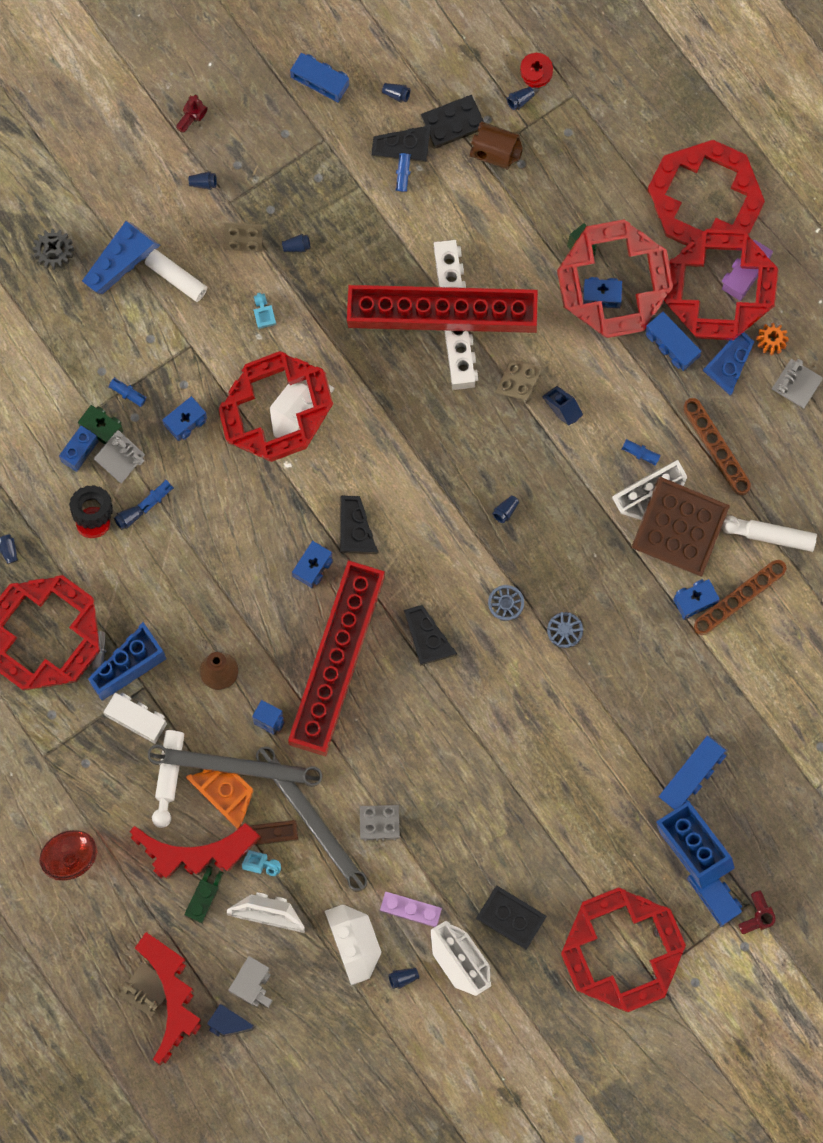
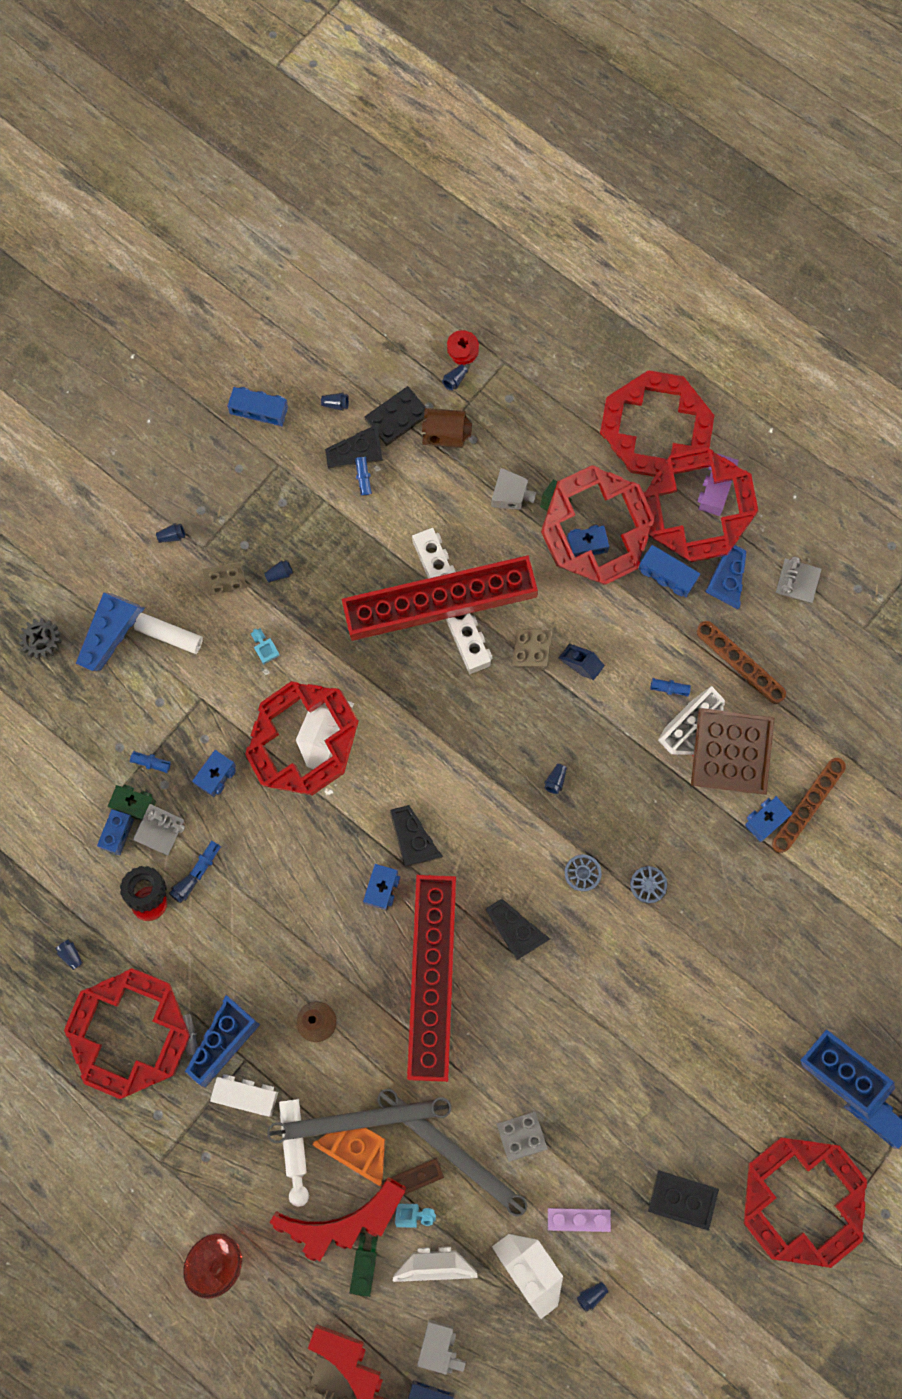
camera: 15 degrees left, 0 degrees up
dark red axle [176,95,208,133] -> none
blue brick [252,700,285,735] -> none
white wedge [431,921,491,996] -> none
blue wedge [658,736,728,810] -> none
white piece [721,516,817,552] -> none
orange gear [756,322,789,356] -> none
none -> light grey torso [491,468,537,510]

